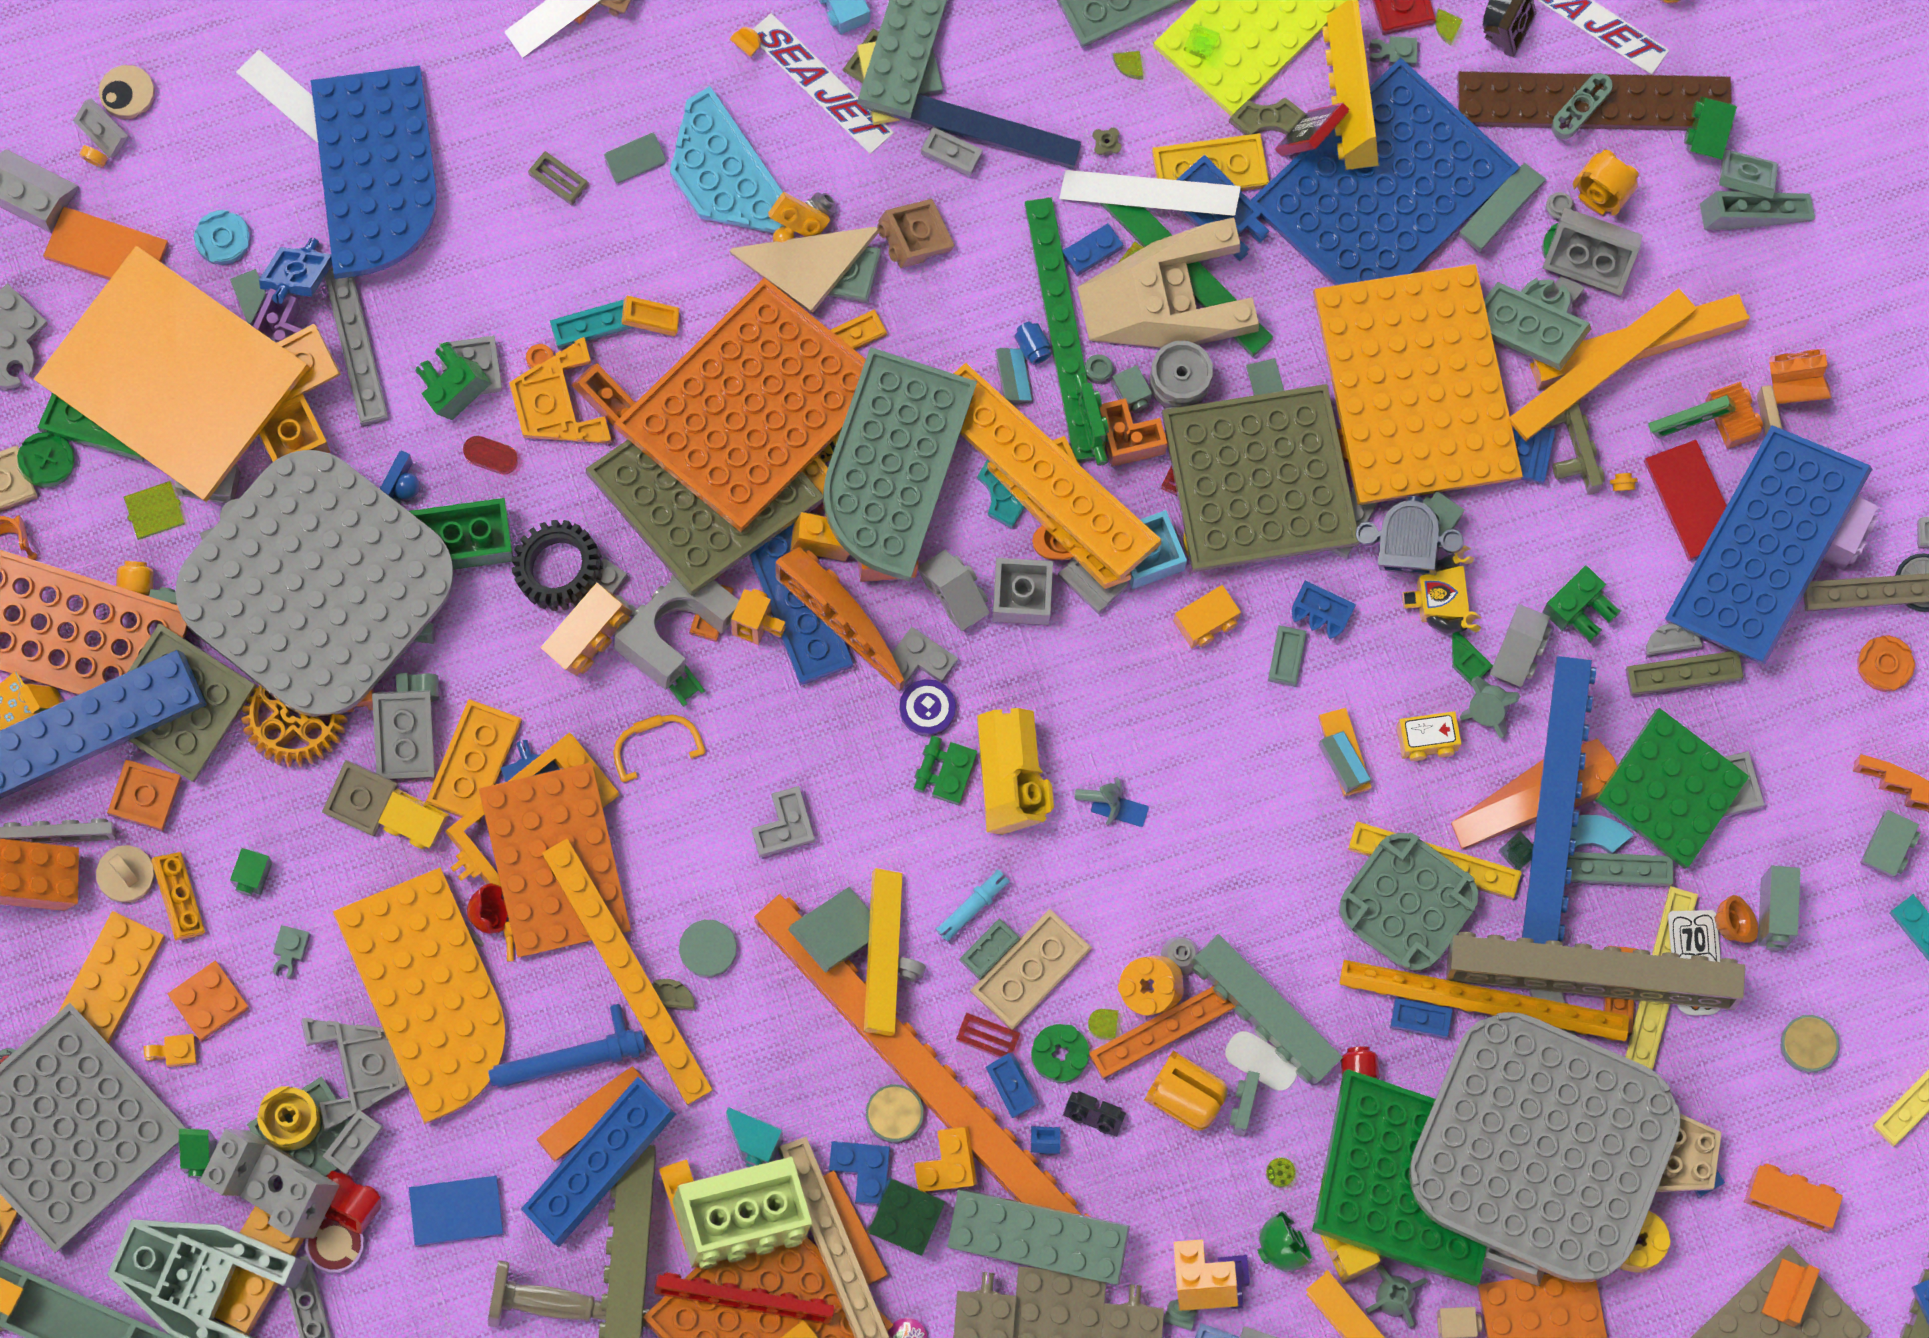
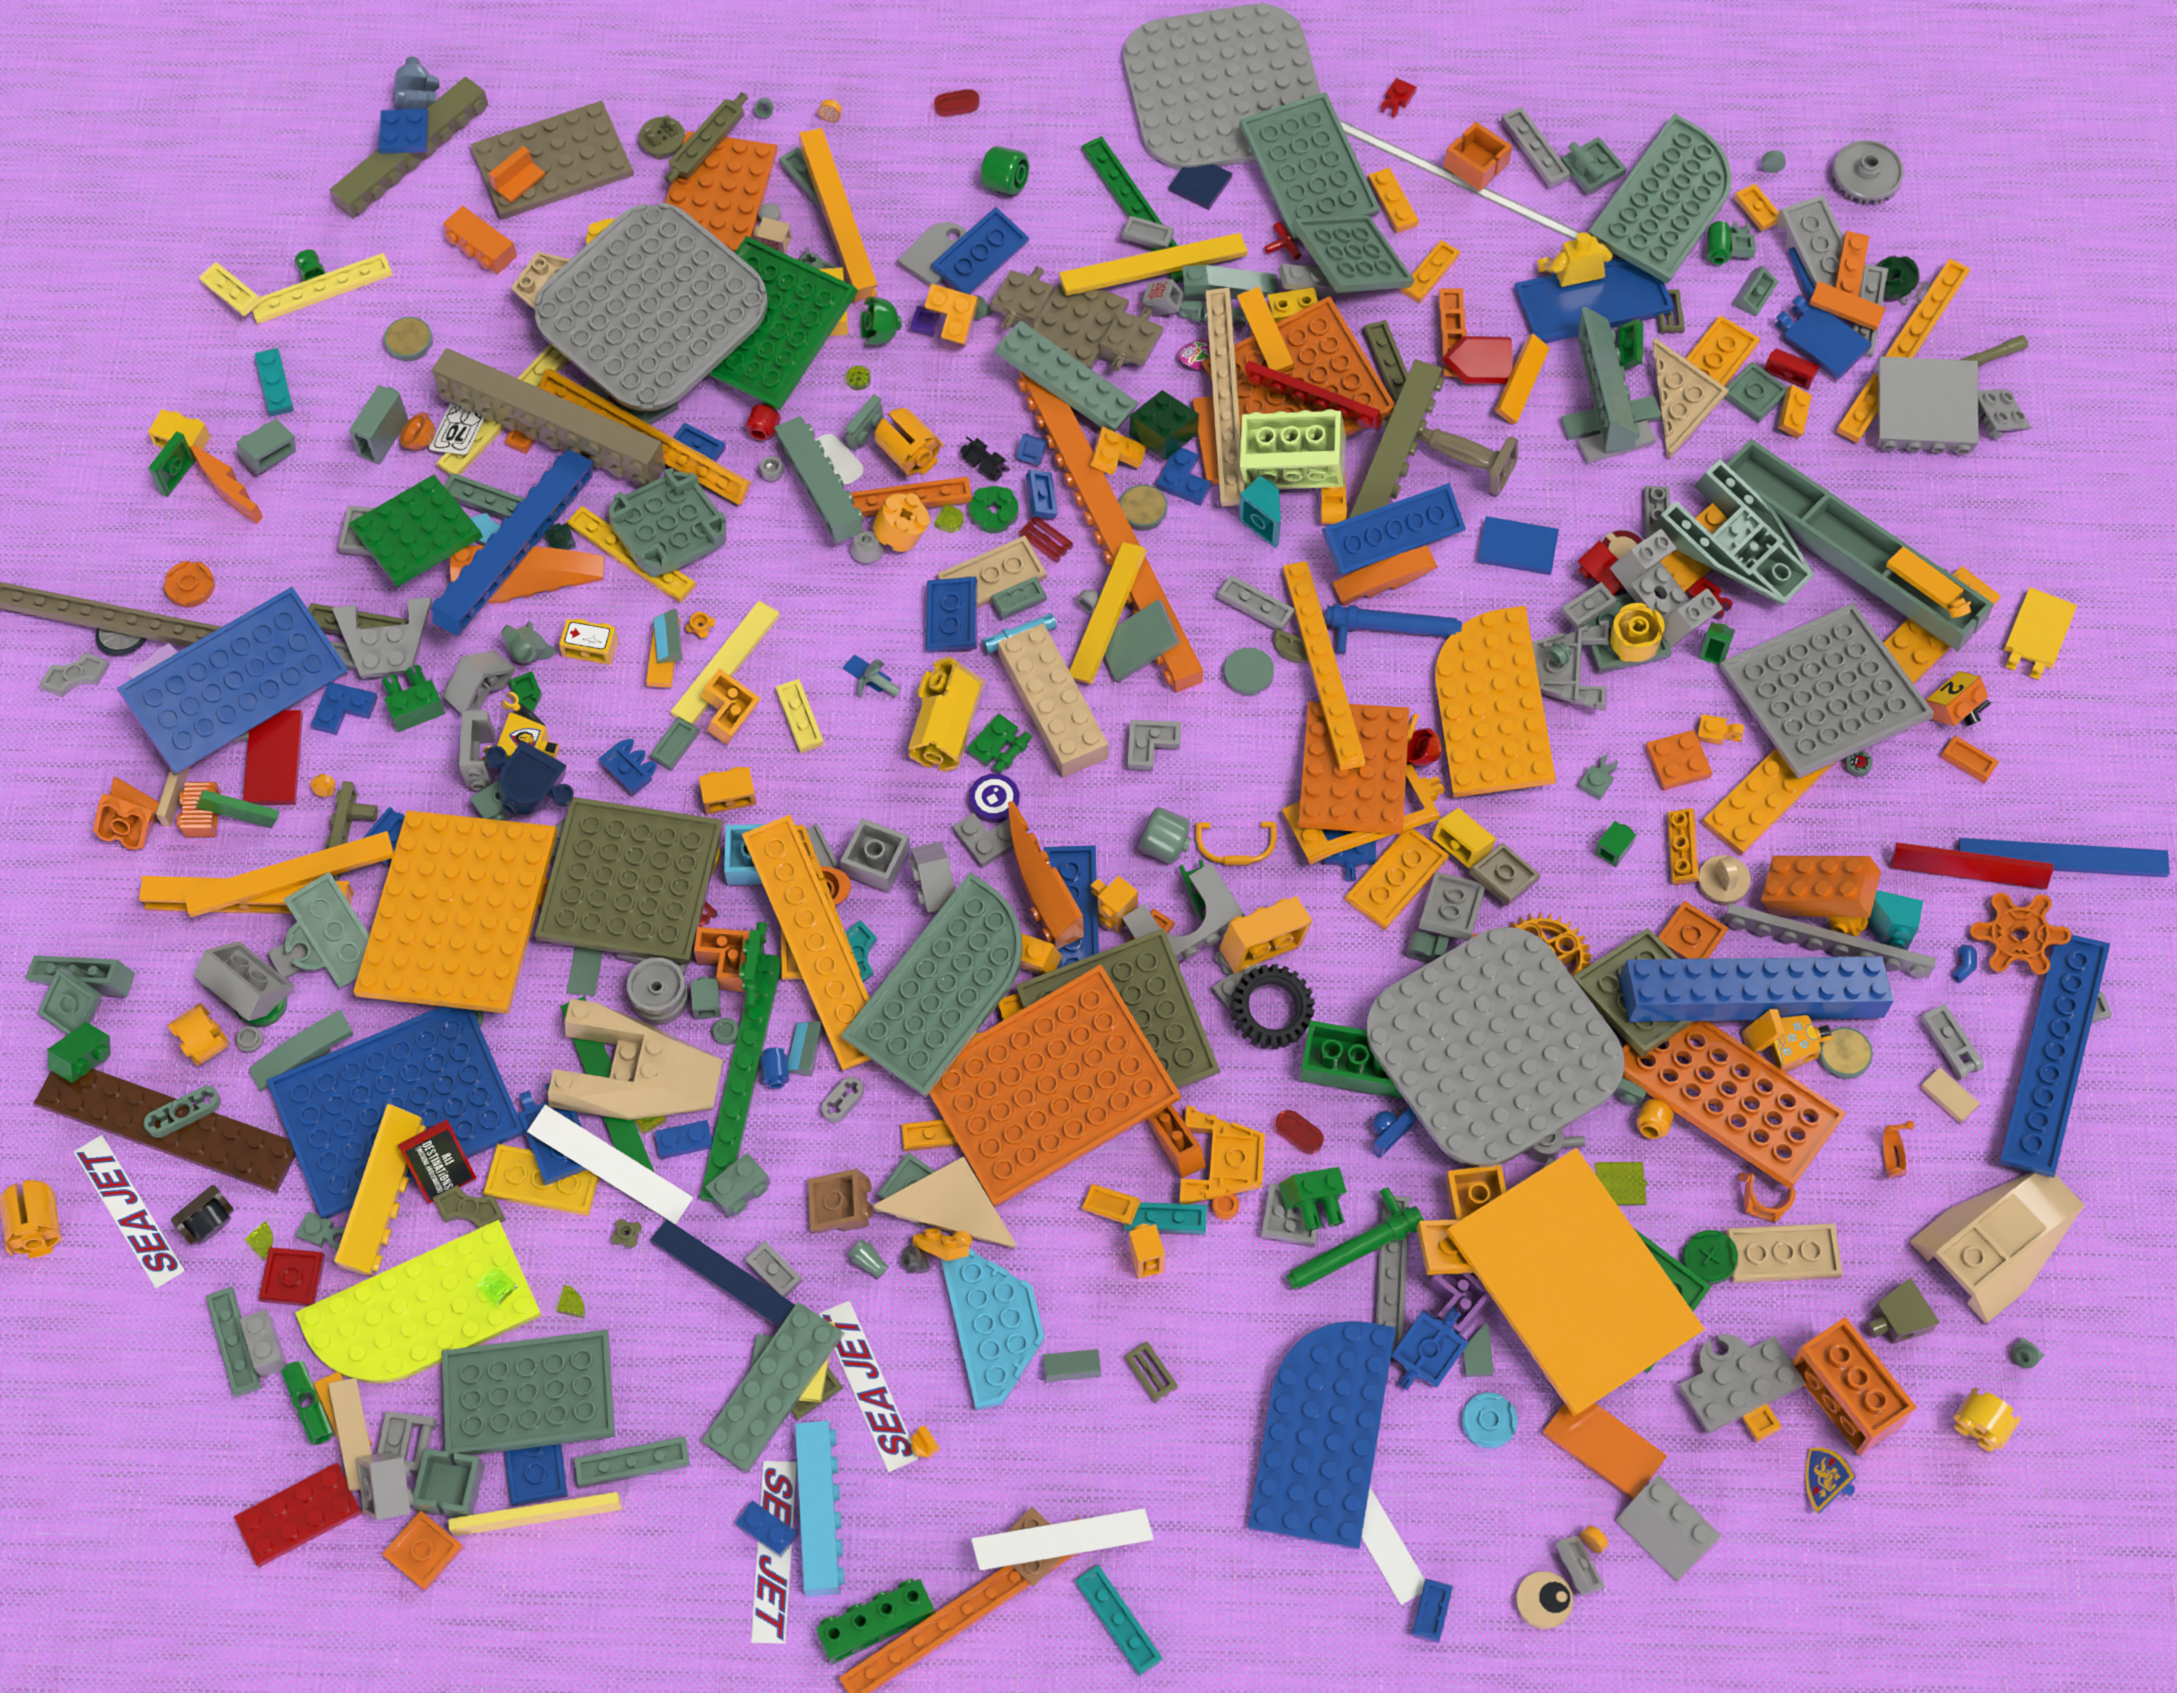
camera: 155 degrees left, 10 degrees down
none -> blue plate [311,682,378,735]
none -> light grey wing [333,597,432,679]
none -> light grey panel [459,710,496,791]
none -> light yellow tile [671,601,780,726]
none -> light orange plate [686,612,715,638]
none -> light orange brick [701,668,761,746]
none -> sand green bracket [705,1153,770,1218]
none -> light grey tile [759,456,784,481]
none -> light yellow tile [775,679,824,753]
none -> light grey beam [822,1077,864,1123]
none -> sand green cone [848,1239,889,1279]
none -> blue tile [926,577,978,653]
none -> tan brick [998,623,1108,778]
none -> light orange brick [1129,1224,1165,1279]
none -> sand green head [1138,807,1192,864]
none -> light grey plate [1218,575,1295,631]
none -> green cylinder [1286,1187,1424,1290]
none -> blue plate [1411,1578,1453,1643]
none -> sand green plate [1548,642,1572,666]
none -> red plate [1686,576,1733,619]

